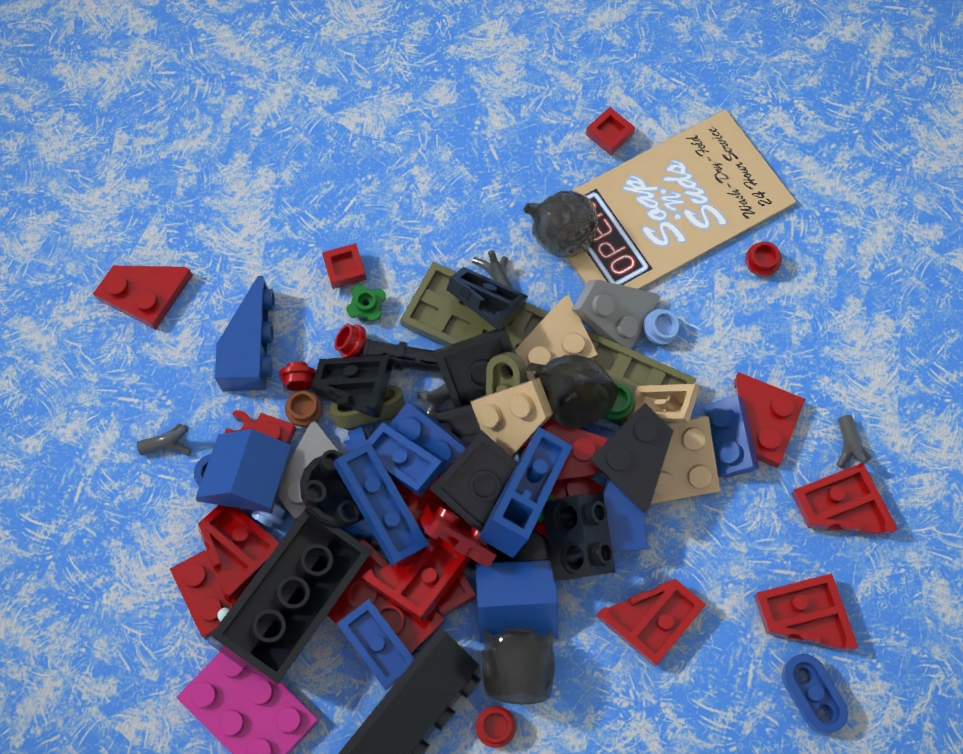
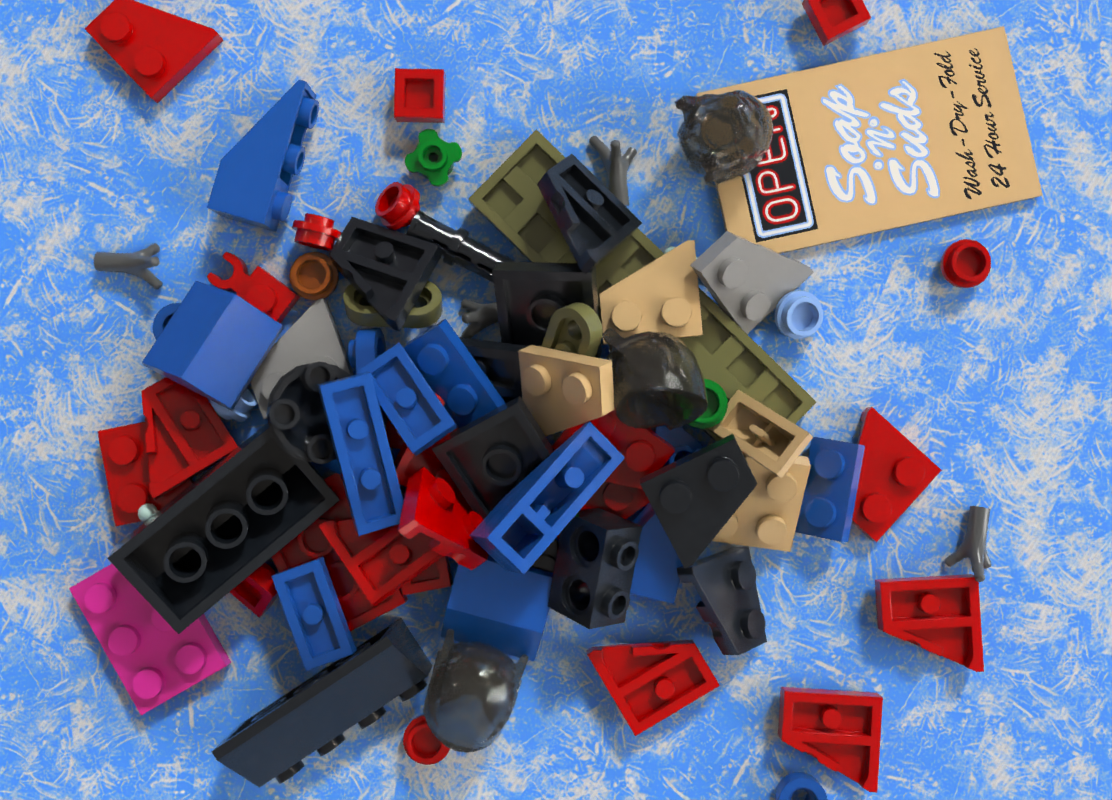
camera: 15 degrees right, 20 degrees up
none -> red plate [230,563,278,618]
none -> black wing [677,546,767,655]

